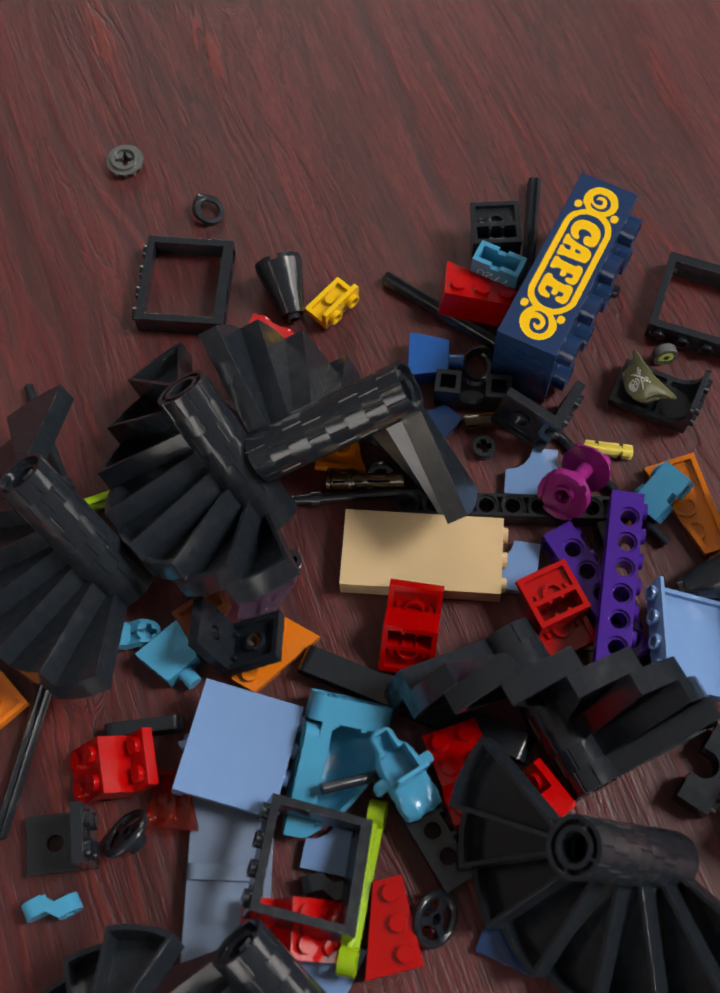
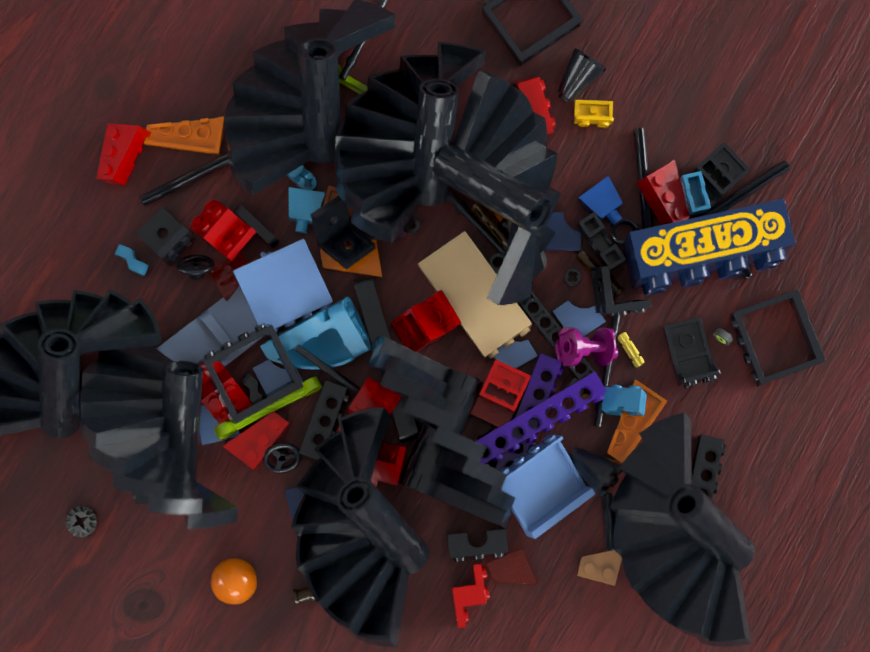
camera: 50 degrees right, 15 degrees up
dark azure piece [369,726,442,823] -> none
olive hat [622,350,677,403] -> none

